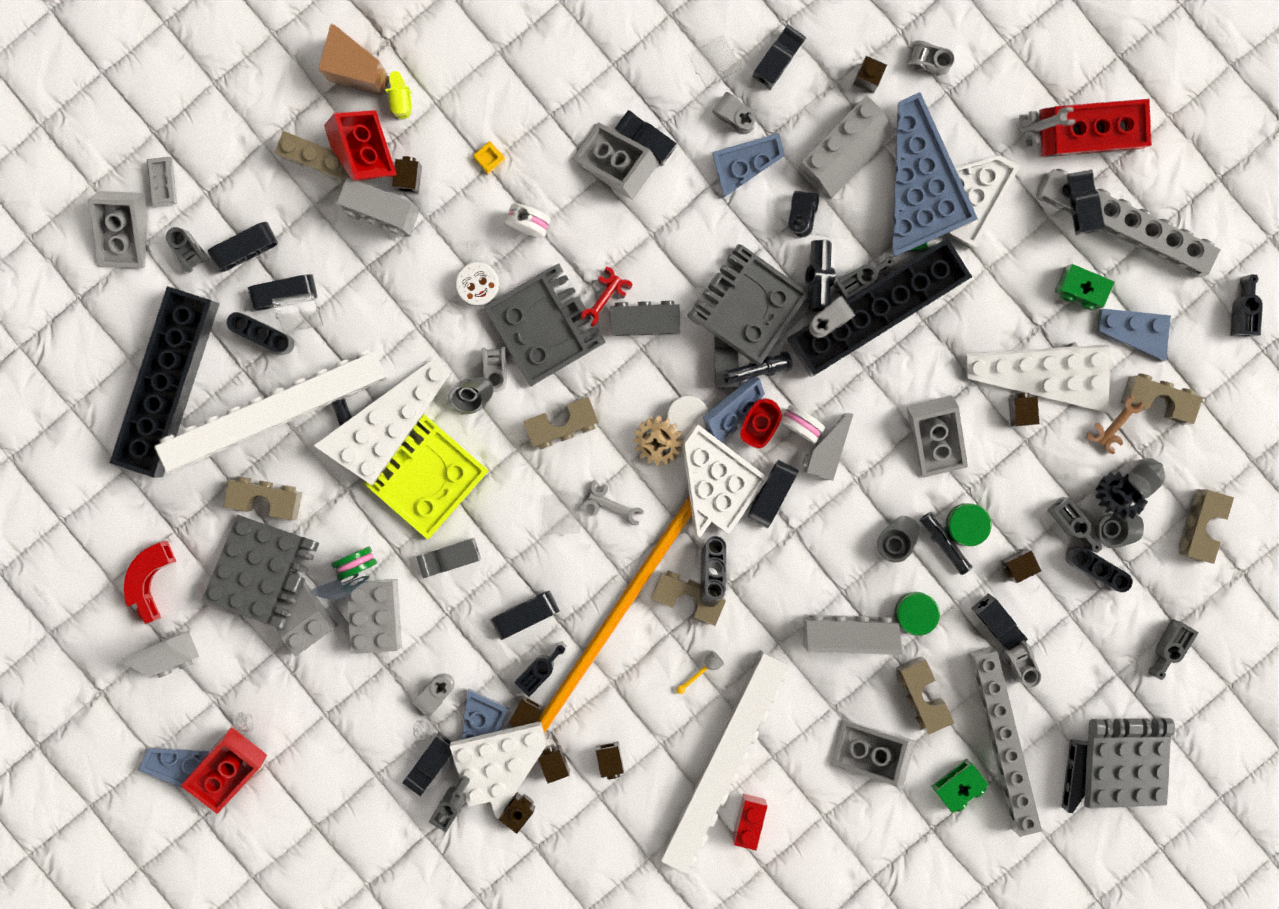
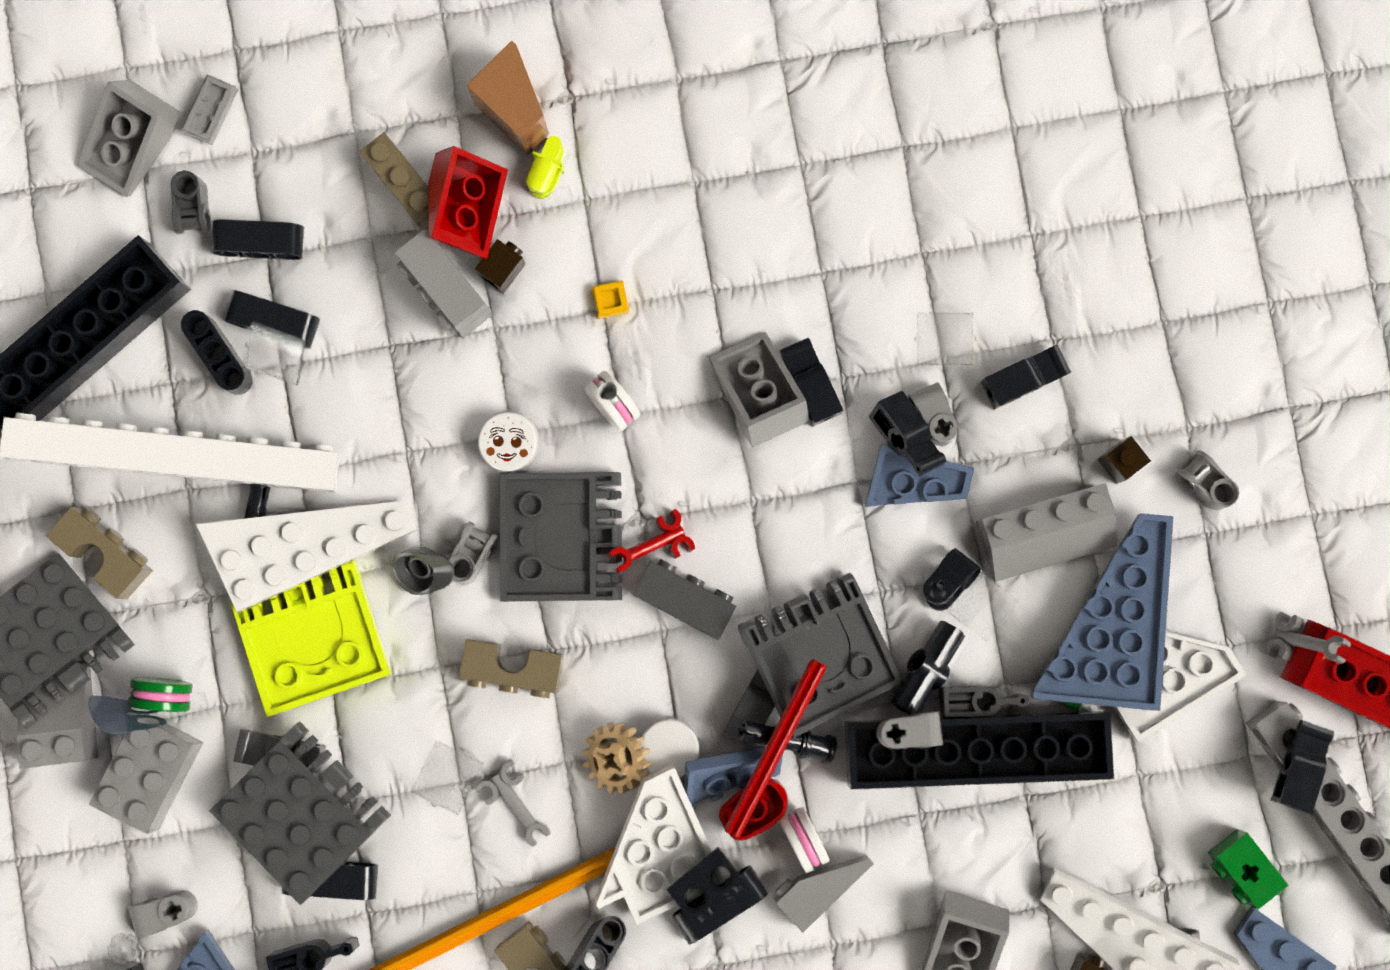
camera: 30 degrees right, 5 degrees down
none -> dark grey hinge [209,721,391,905]
none -> black brick [666,847,745,923]
none -> red axle [725,659,826,838]
none -> black piece [869,391,947,476]

